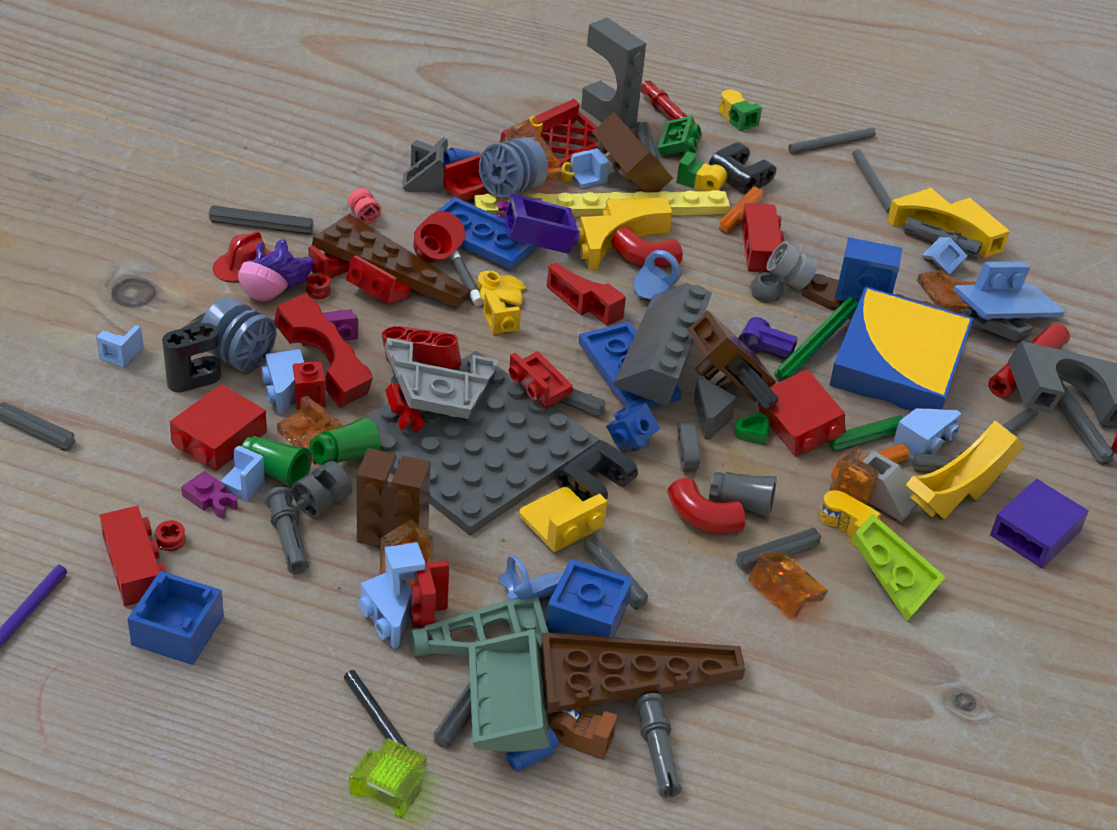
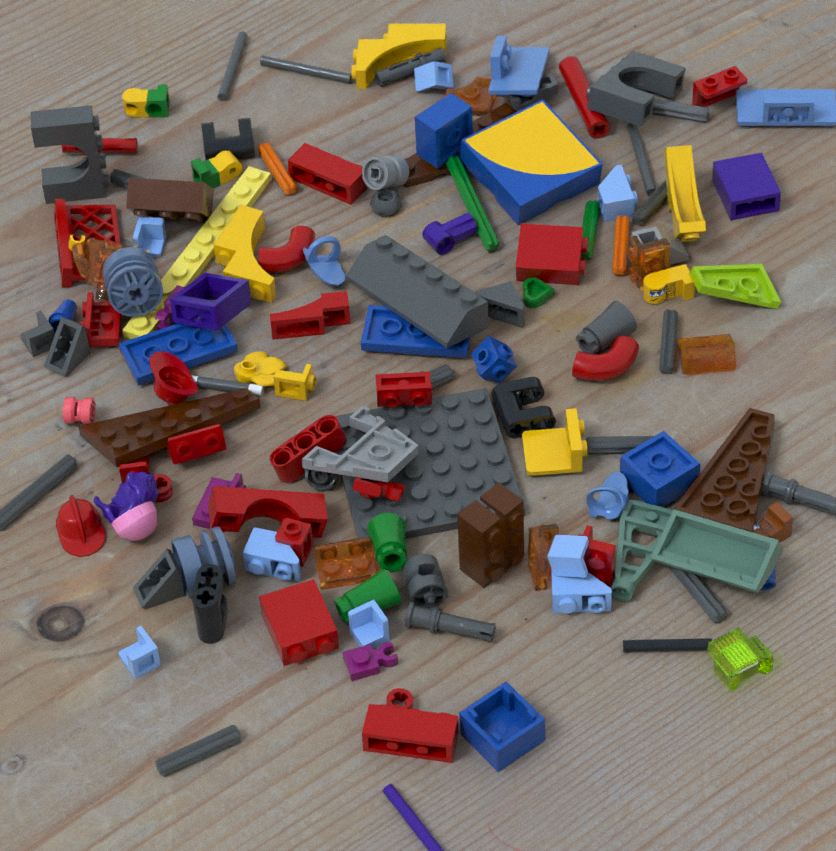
camera: 50 degrees left, 5 degrees up
green bracket [657,116,702,156] -> none
dark grey beam [677,423,700,470] -> none
reddish brown piece [687,310,779,410] -> none

